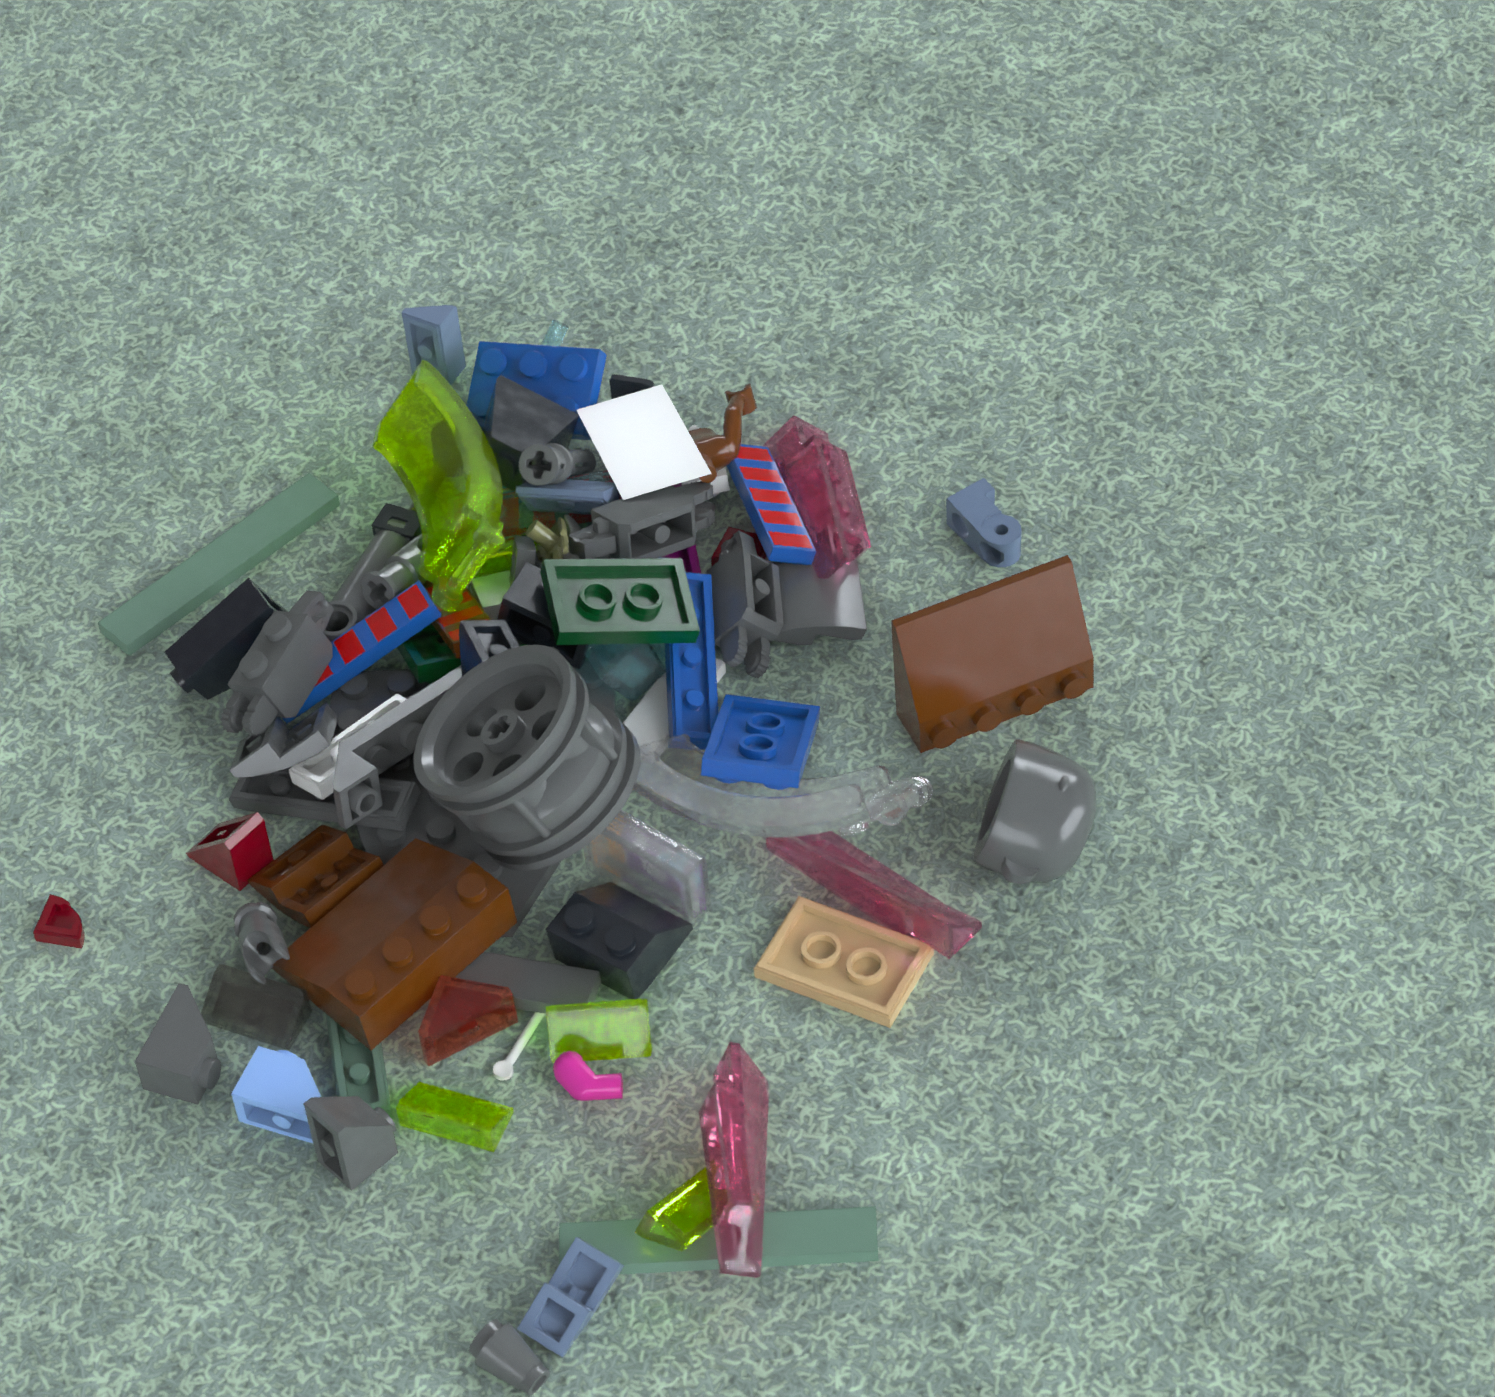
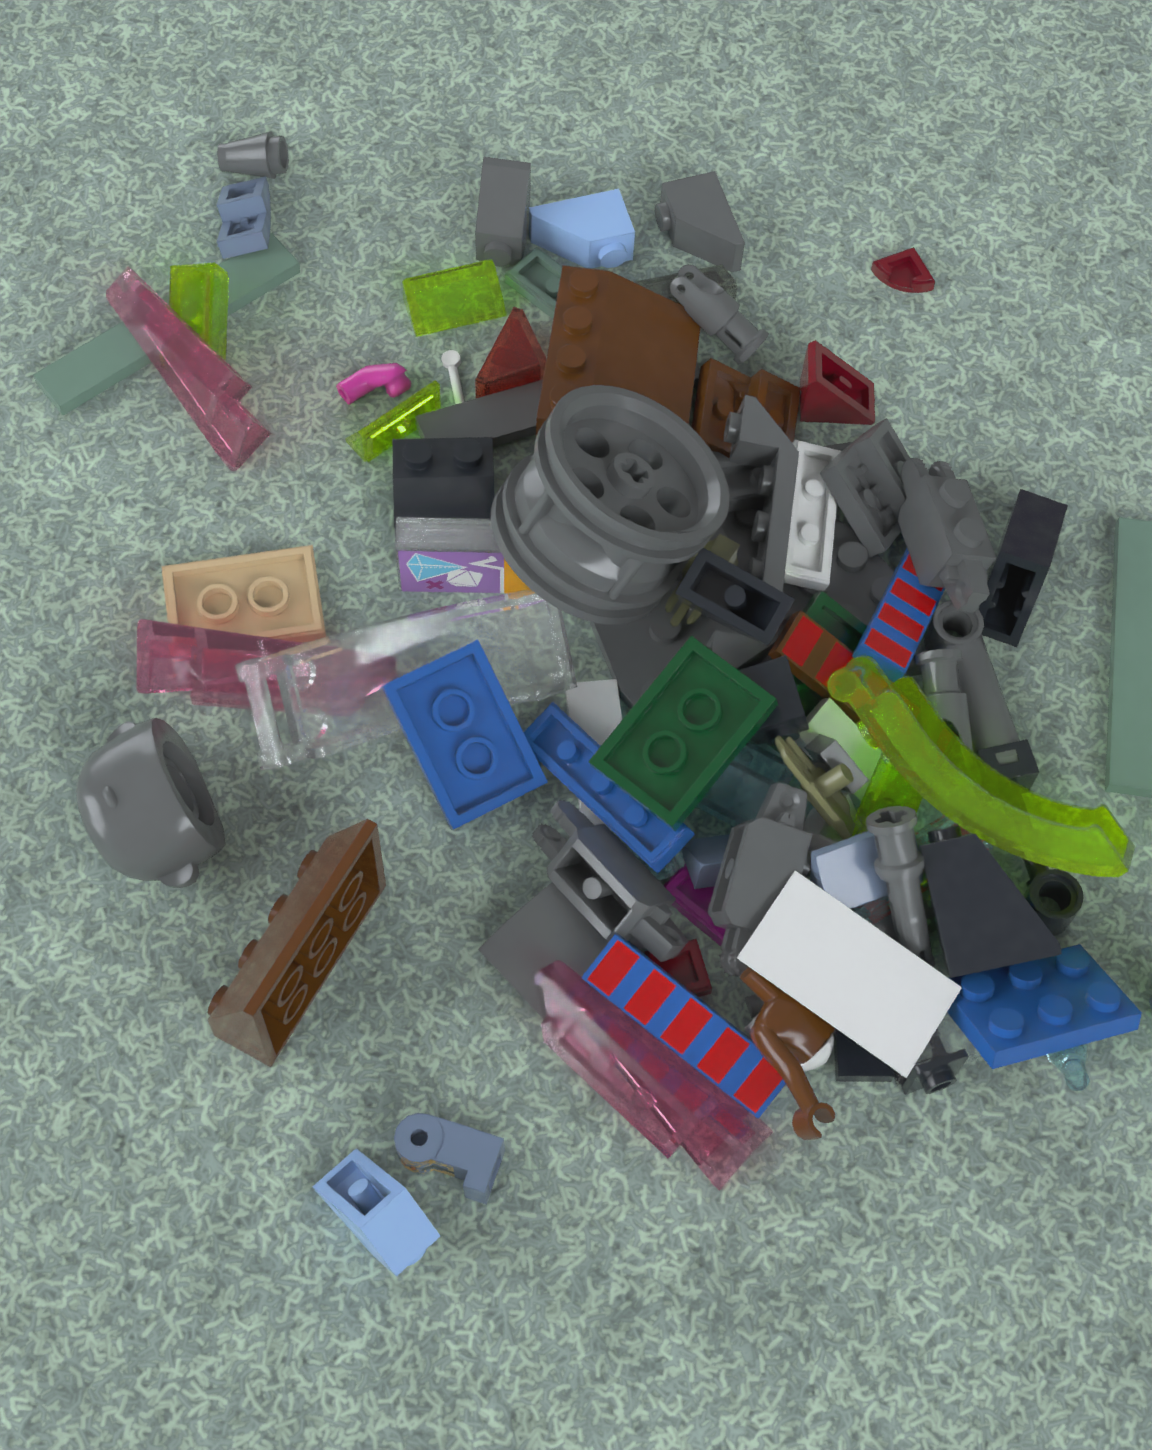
camera: 135 degrees right, 15 degrees up
none -> light blue slope [313,1148,440,1276]

